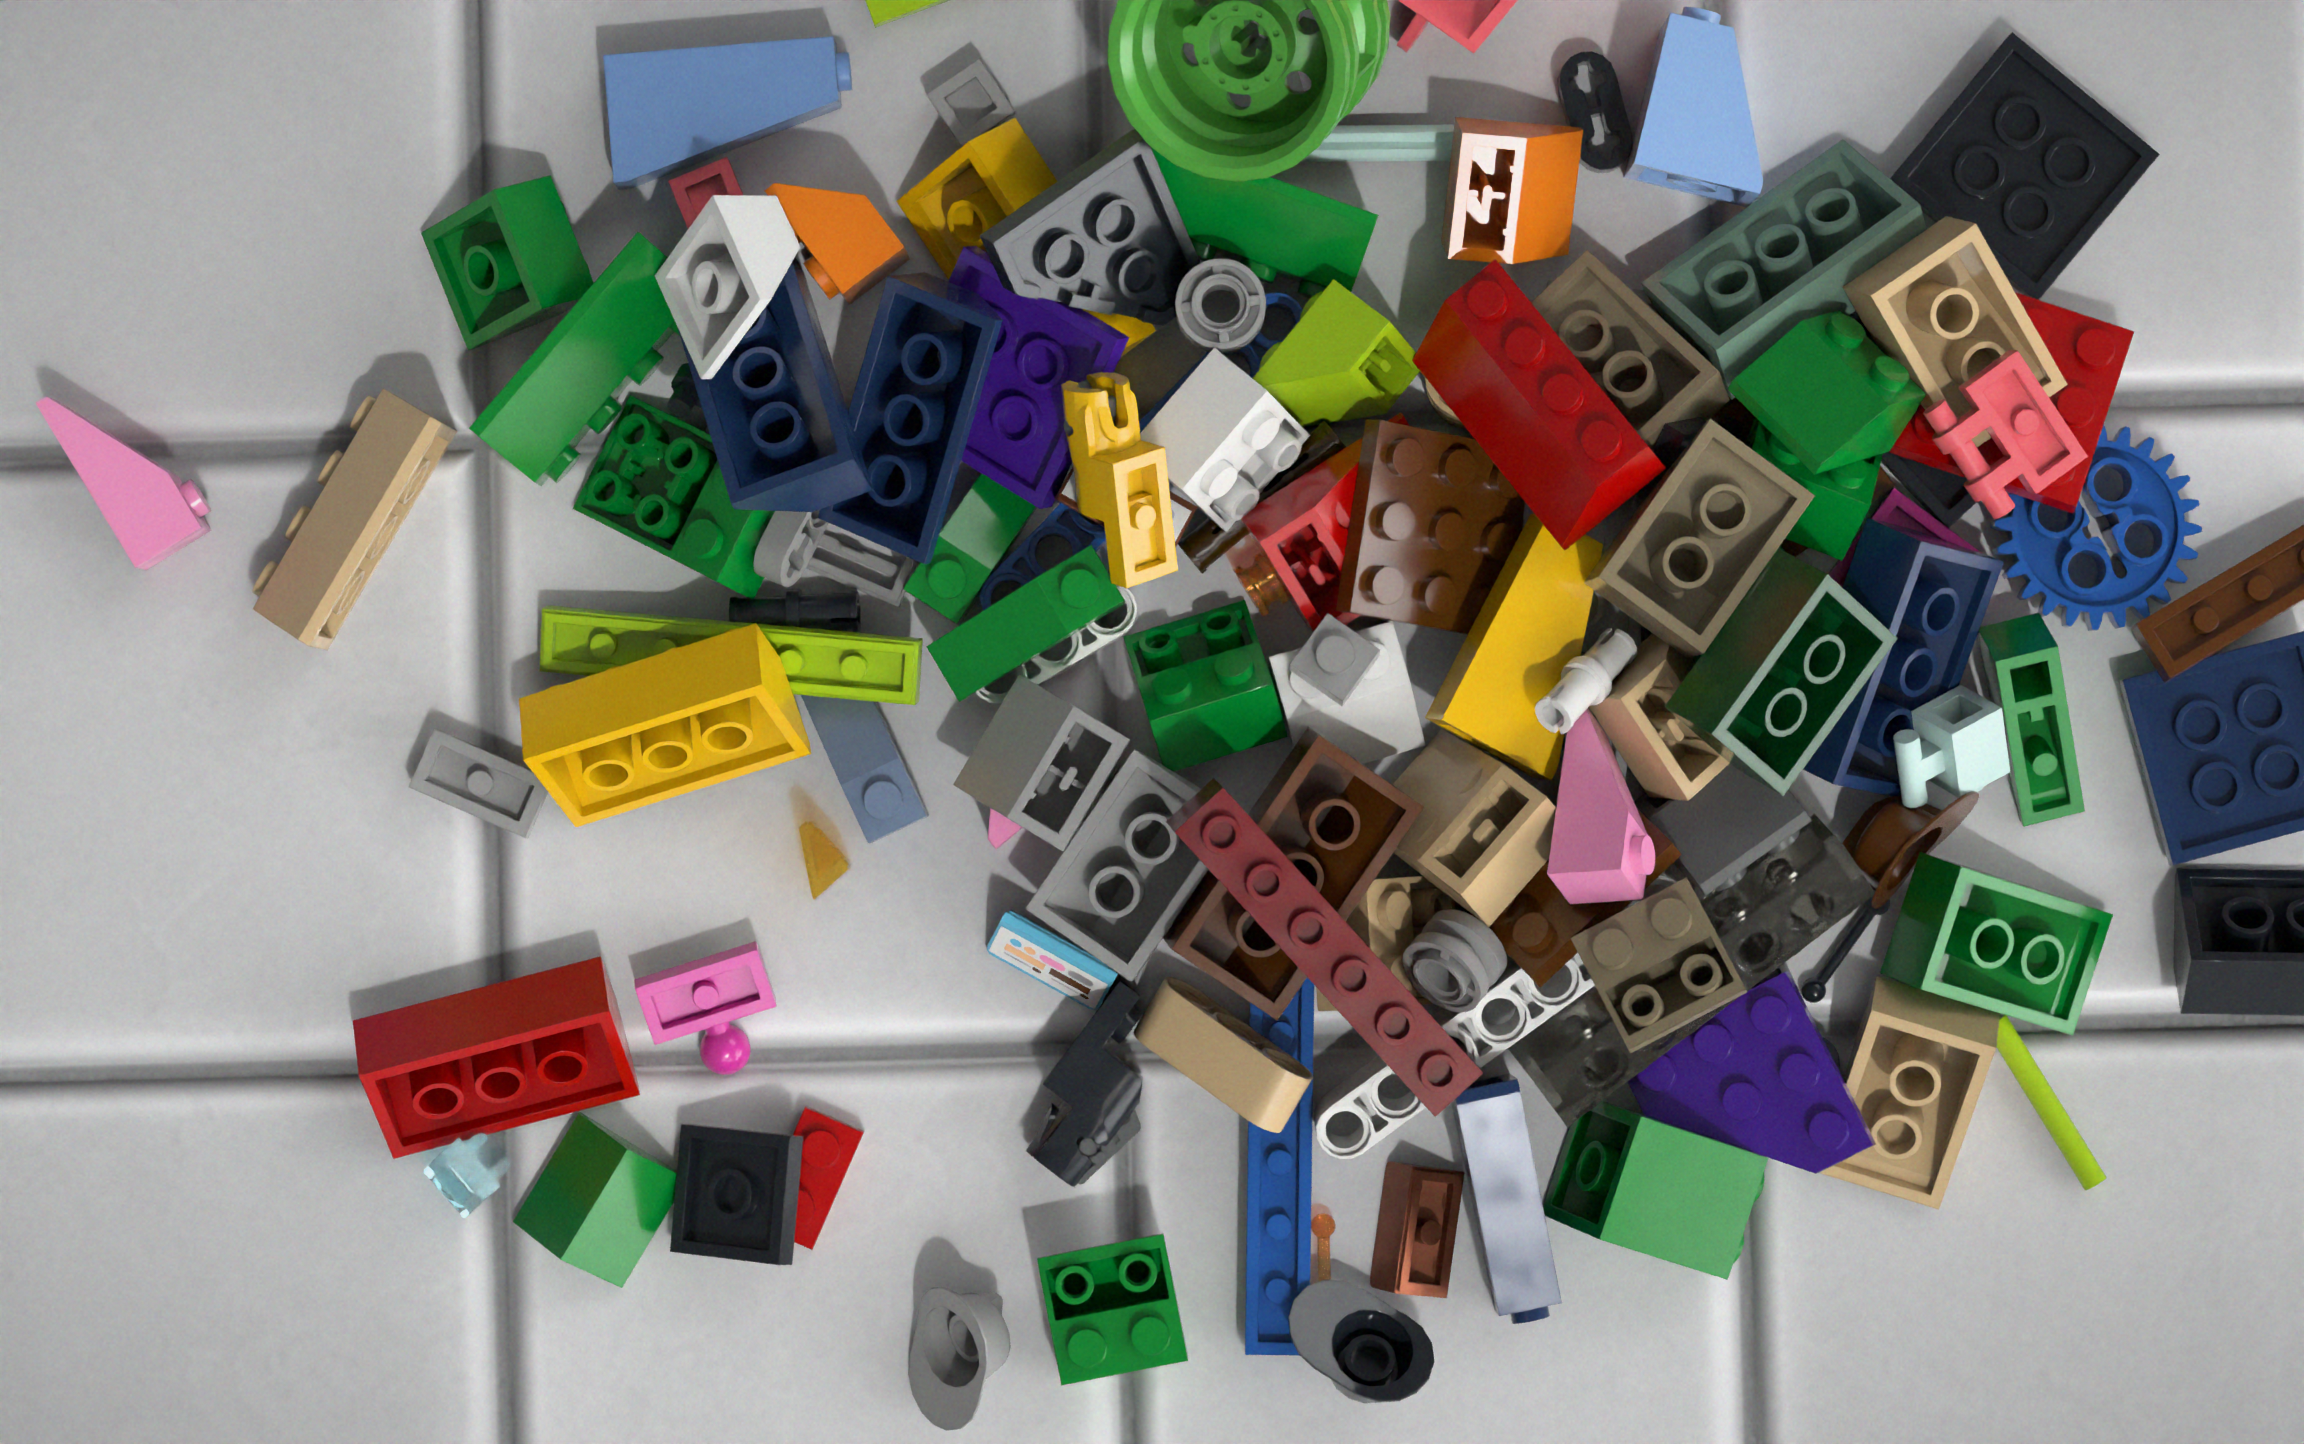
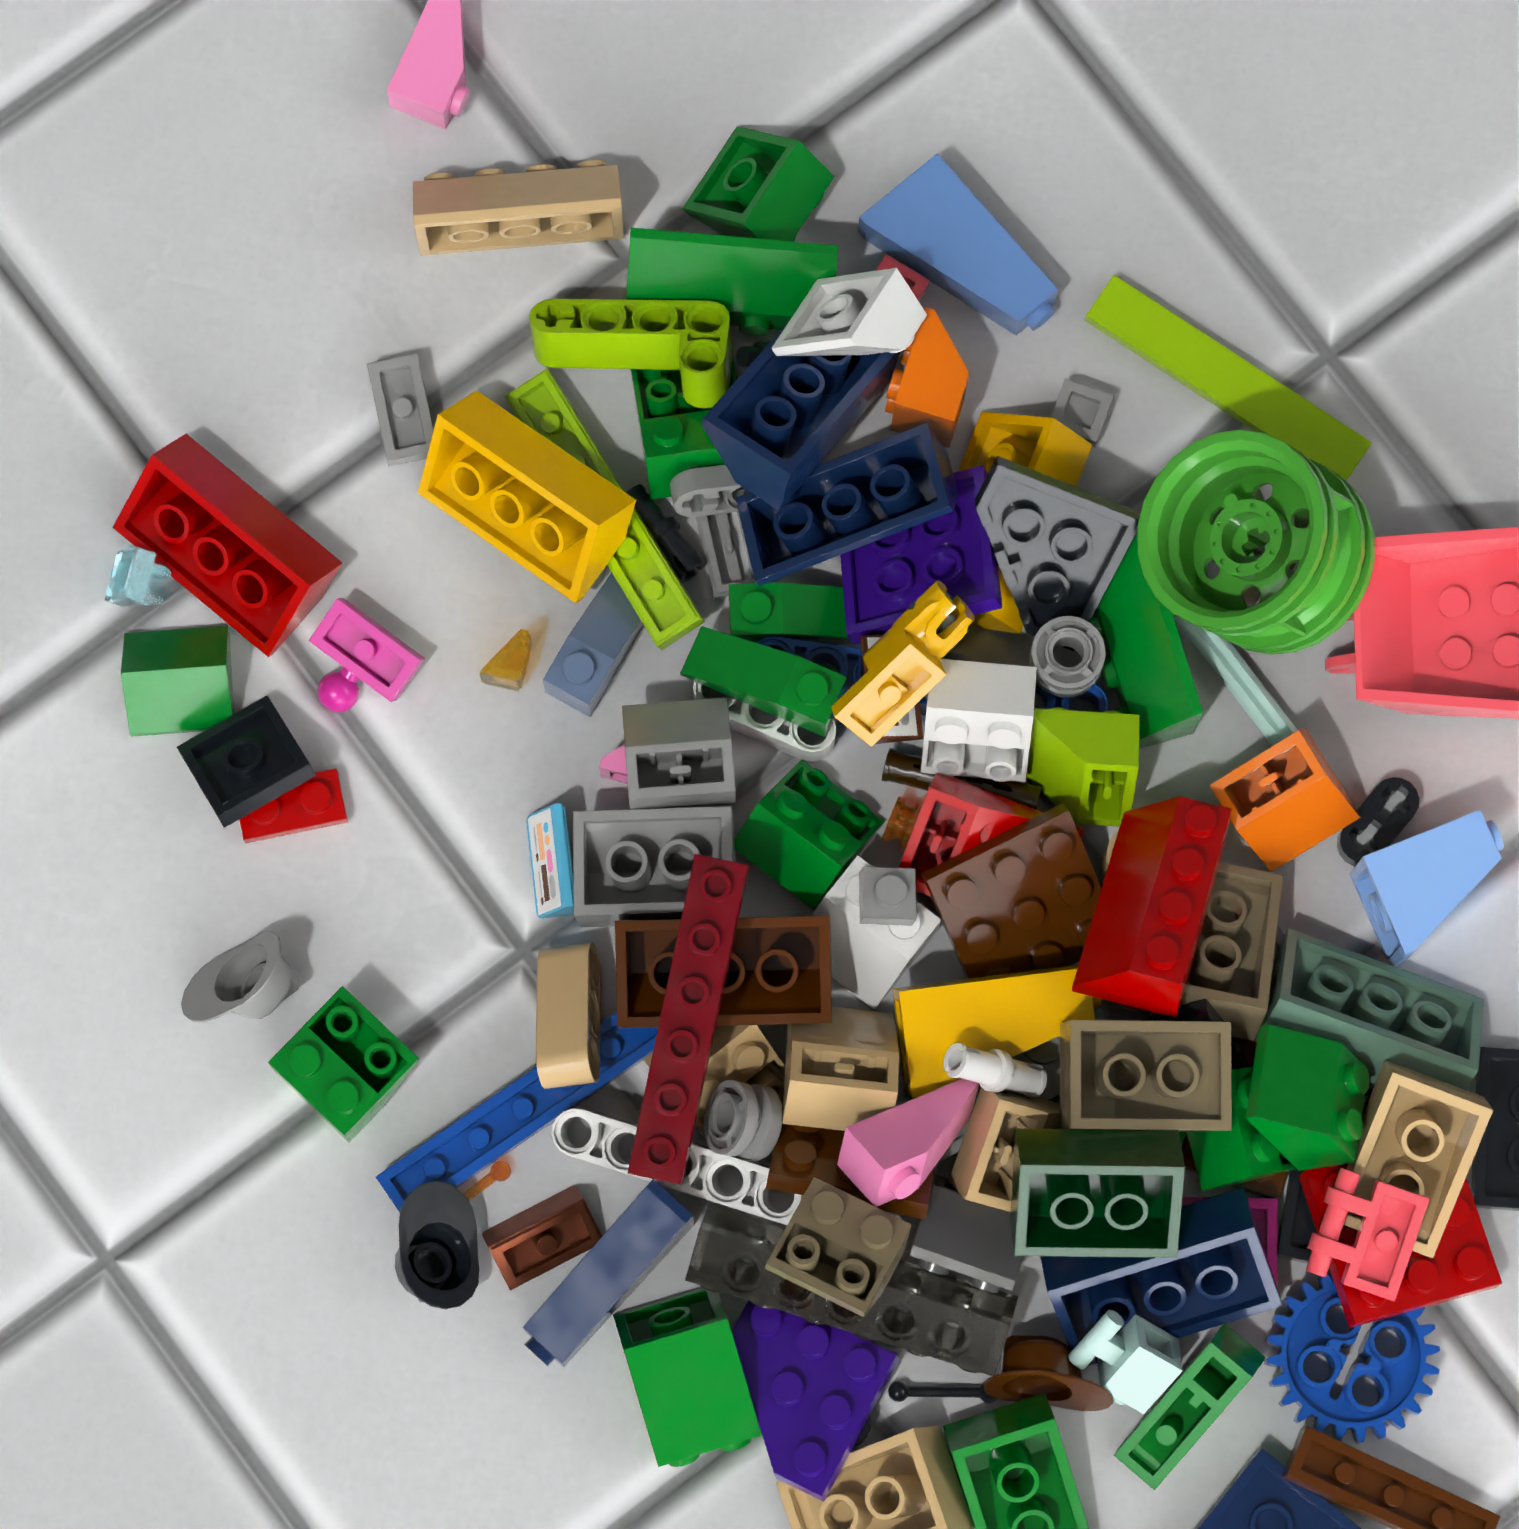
camera: 50 degrees right, 10 degrees down
black plate [1026,980,1143,1187] -> none
none -> lime beam [529,299,733,409]

